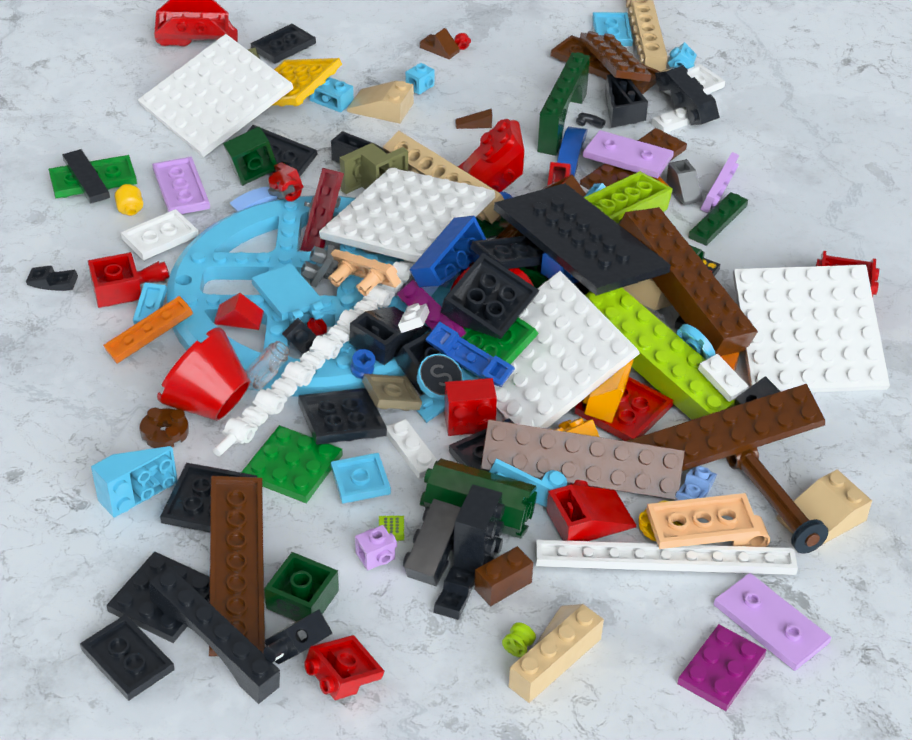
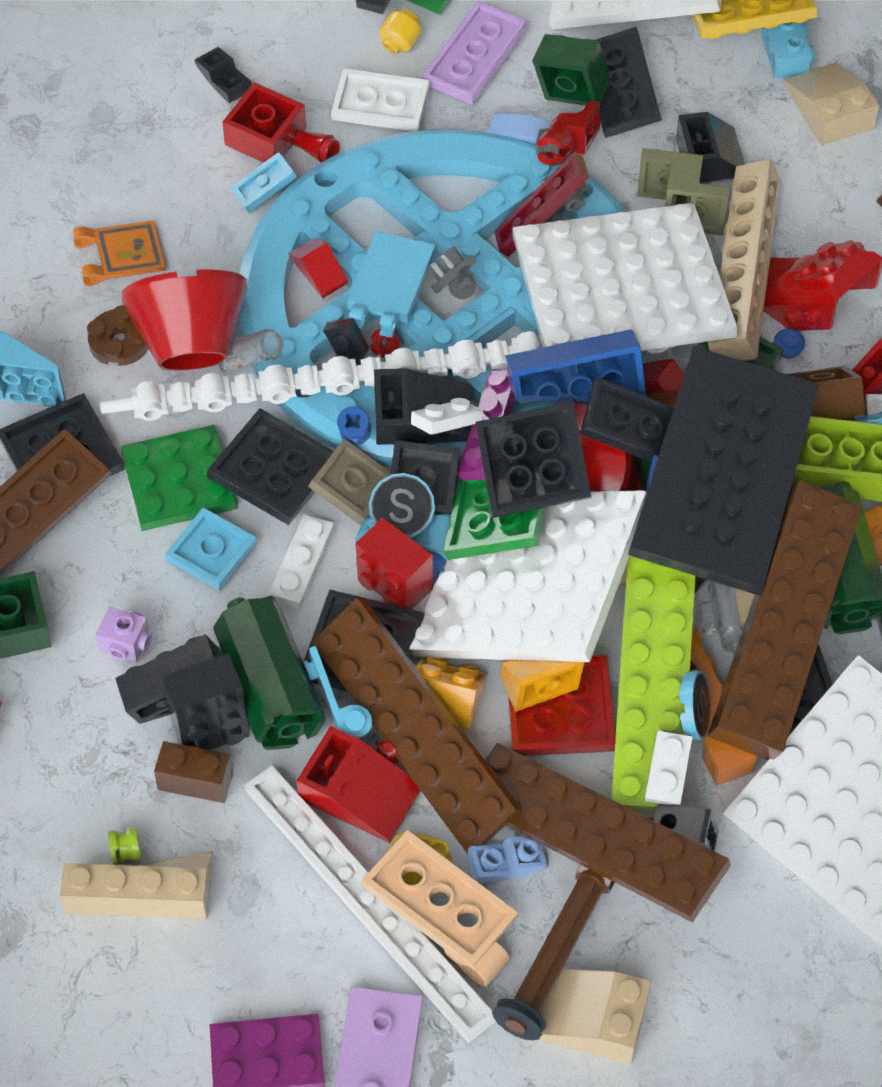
camera: 50 degrees right, 15 degrees up
orange plate [103,296,193,364] -> none
light nougat plate [328,249,401,296] -> none
lime tile [379,516,404,541] -> none
blue slope [426,321,515,387] -> none
black slope [433,566,475,620] -> none
none -> orange flag [73,220,166,286]

